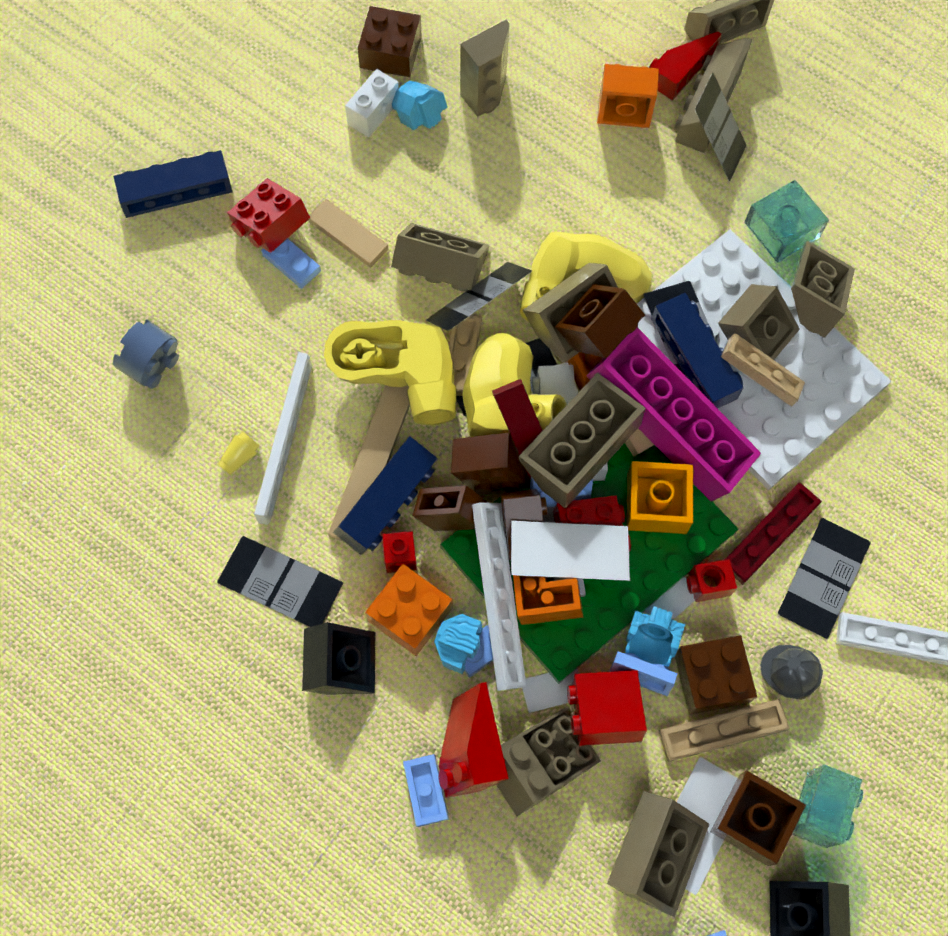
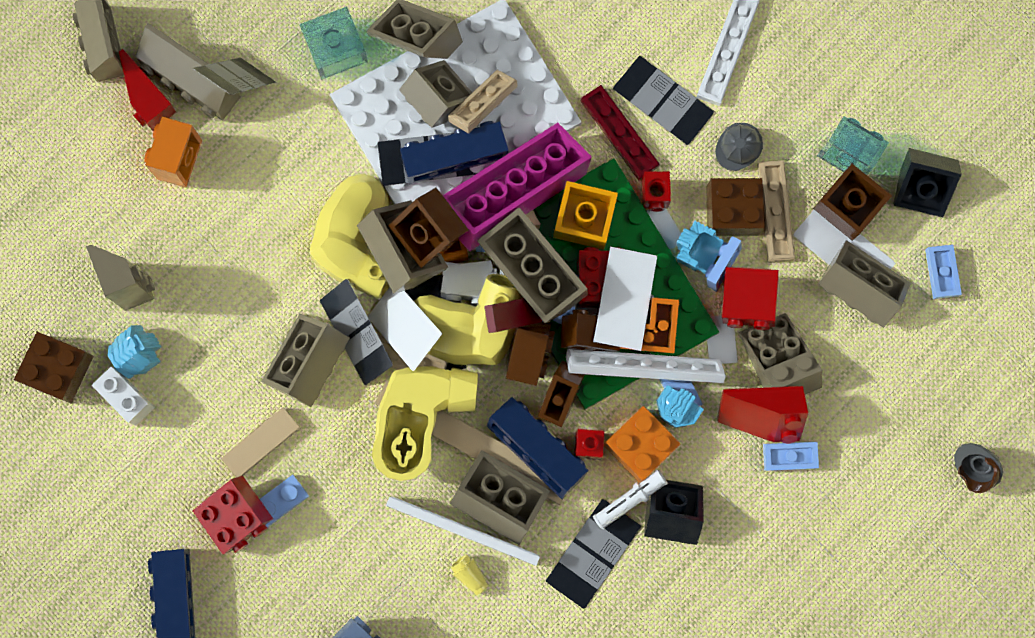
camera: 85 degrees left, 10 degrees up
none -> white sticker [368,287,442,371]
none -> dark tan slope [450,450,550,545]
none -> white pin [593,470,668,530]

